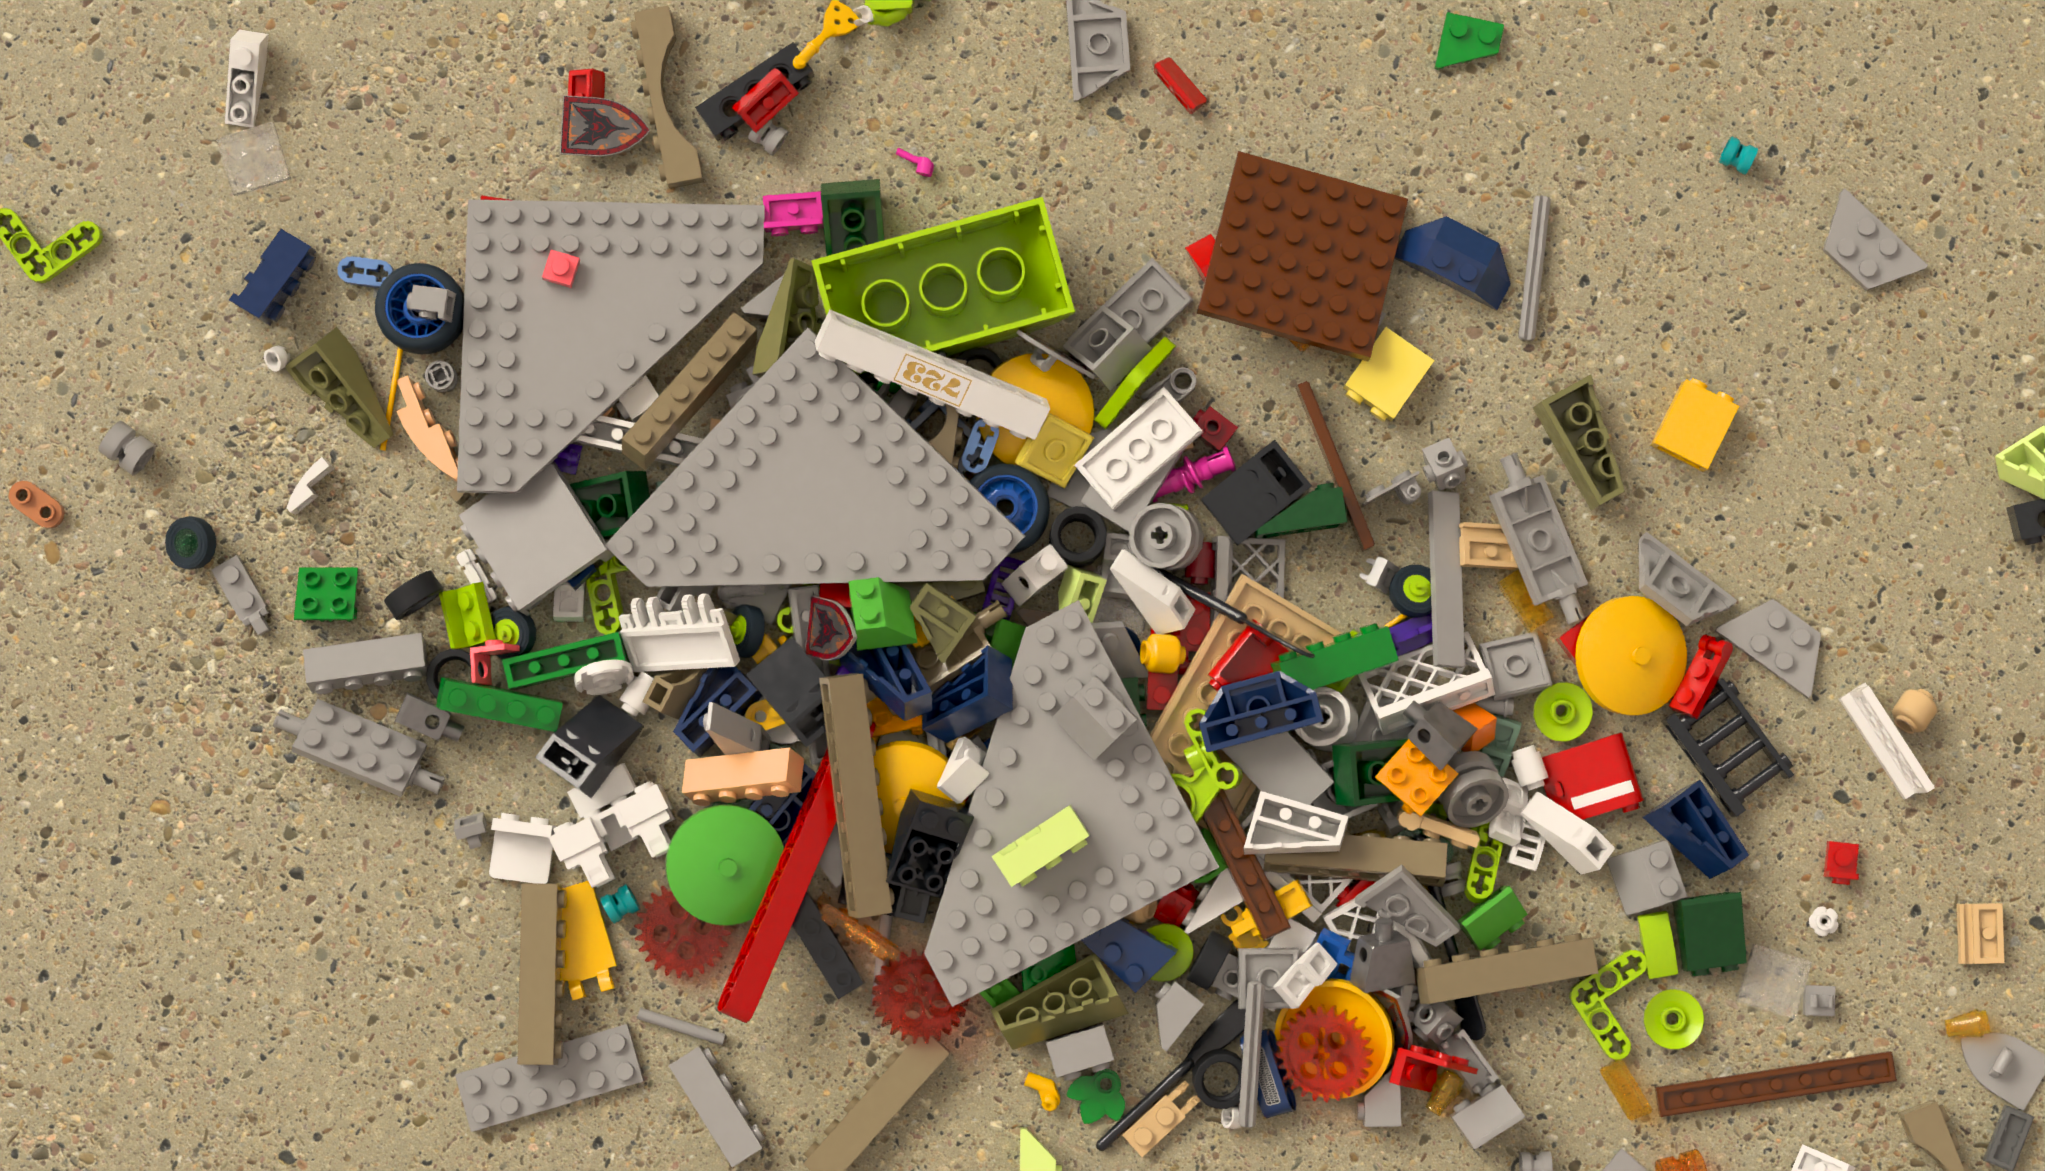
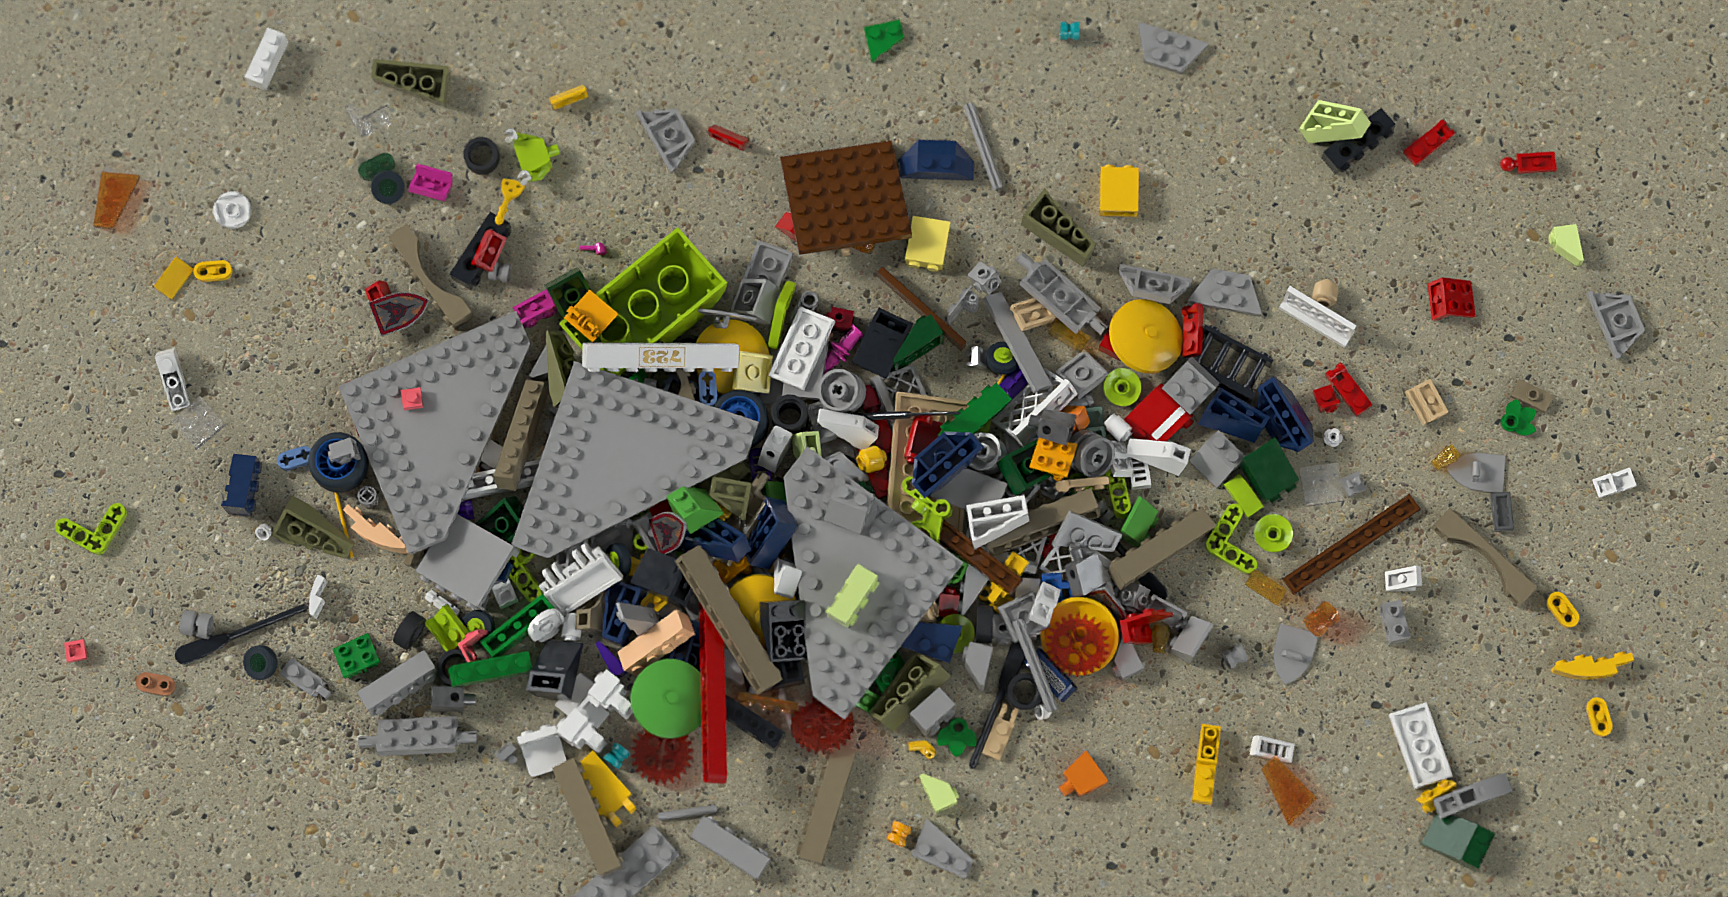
camera: 25 degrees left, 10 degrees down
none -> black piece [175,604,307,665]
none -> light orange hinge [564,290,618,342]
none -> dark purple slope [596,641,628,678]
none -> light grey brick [1162,356,1219,414]
none -> dark blue wedge [1257,376,1314,452]
none -> red plate [1325,362,1373,417]

